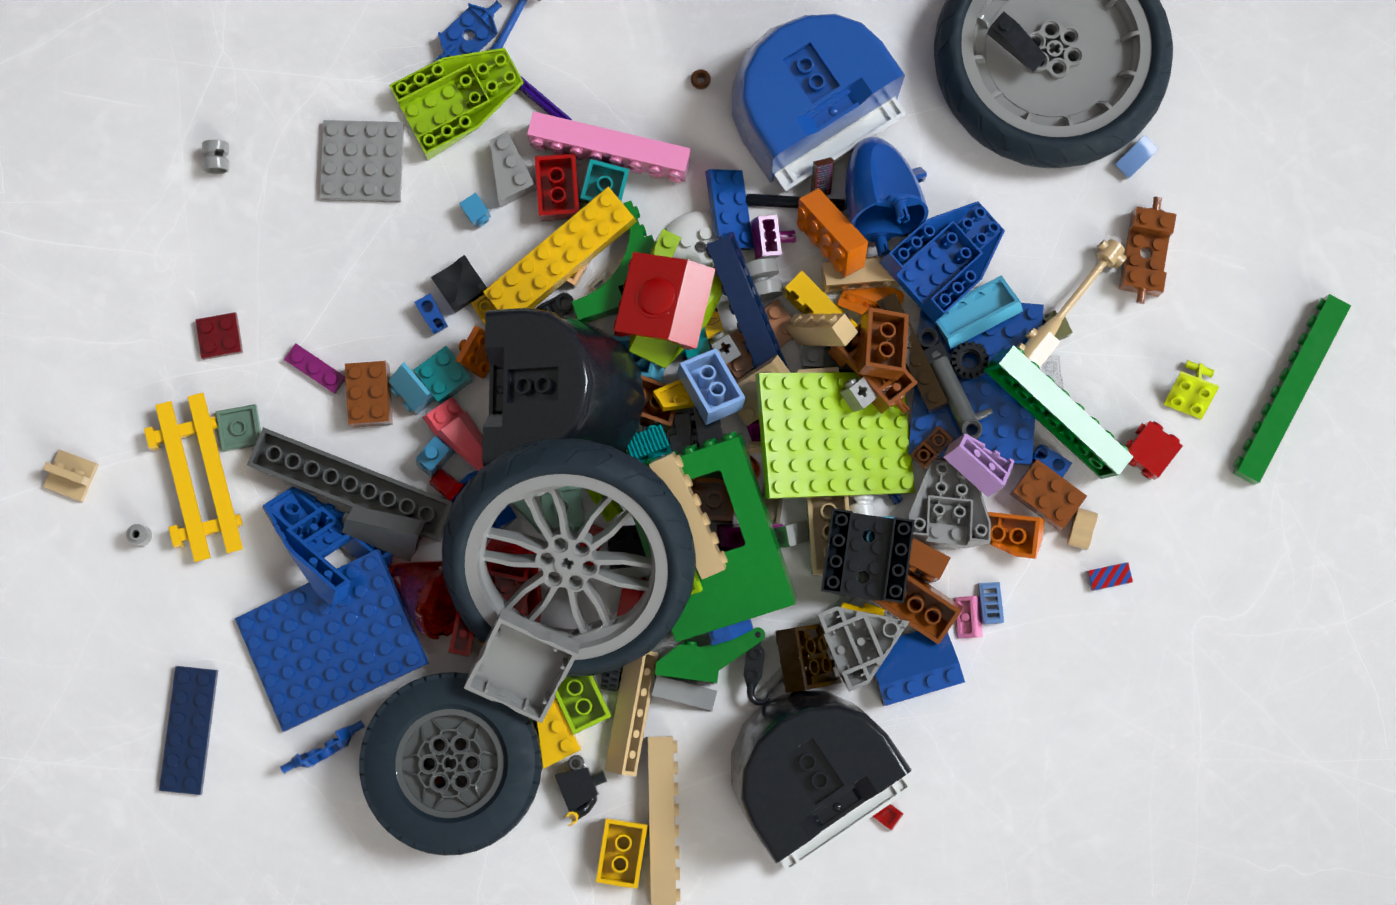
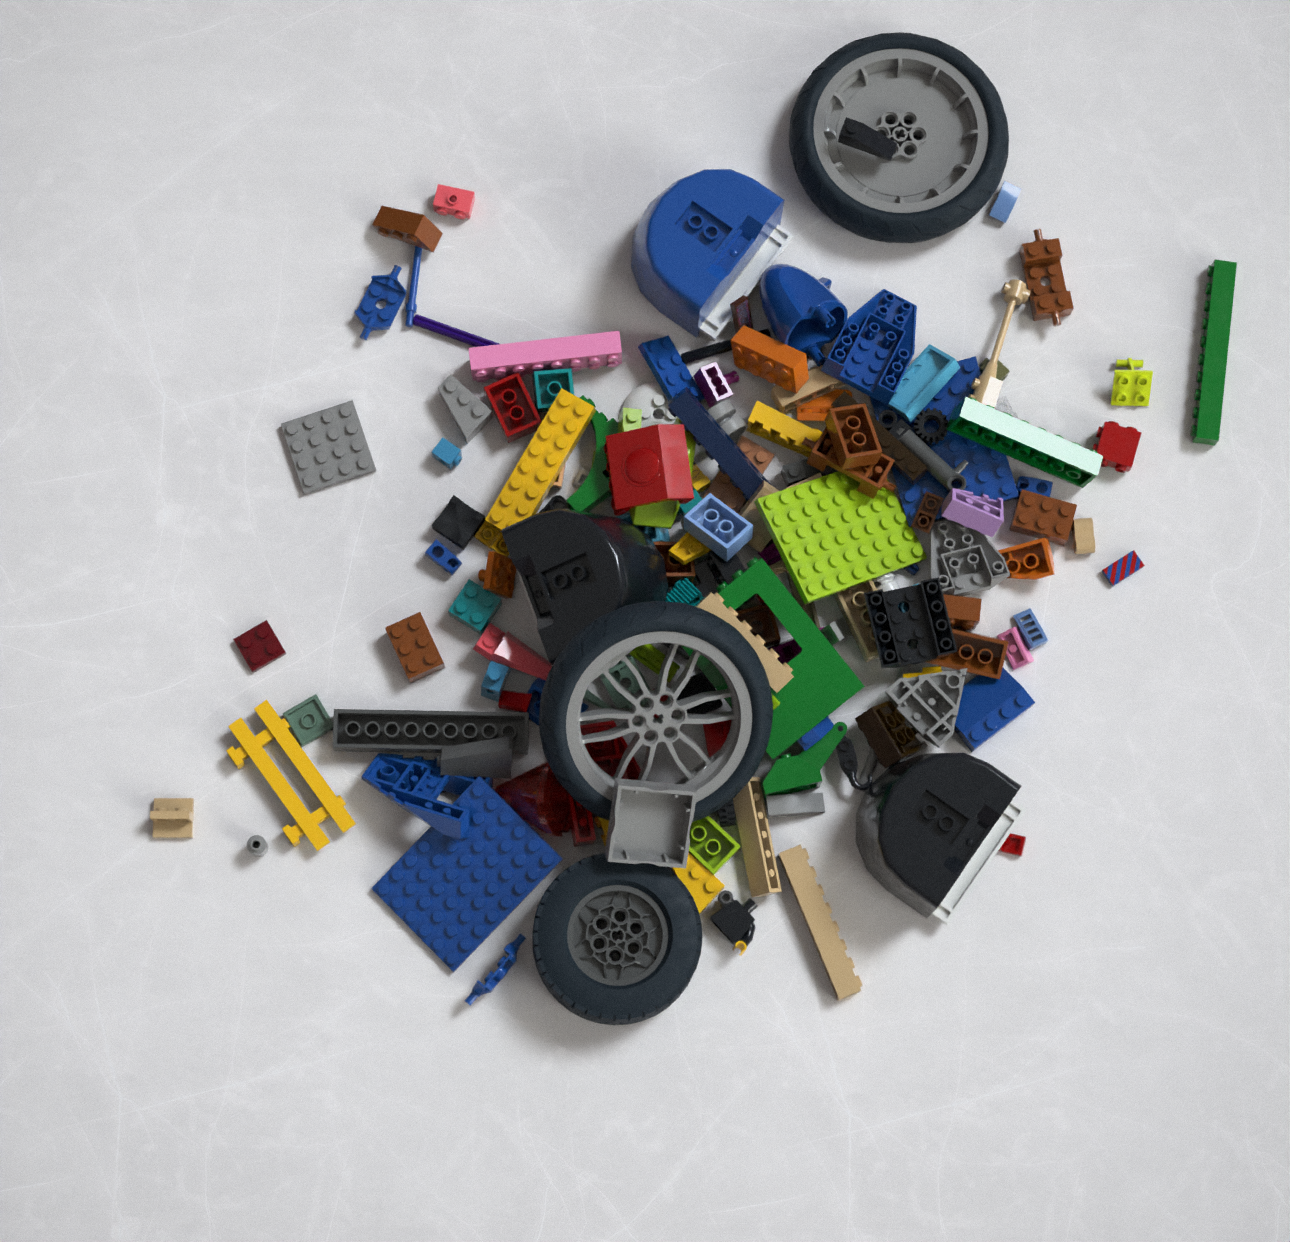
camera: 25 degrees left, 5 degrees down
dark blue plate [159,666,219,795] -> none
light grey wheel [202,140,229,174] -> none
magenta plate [284,343,346,394] -> none
lime wedge [389,48,524,161] -> none
medium azure slope [389,362,435,414] -> none
yellow brick [596,817,648,889] -> none
reddish brown plate [691,69,711,90] -> none
light grey brick [709,331,741,364] -> none
tan brick [785,313,858,346] -> none
light grey brick [840,377,877,412] -> none

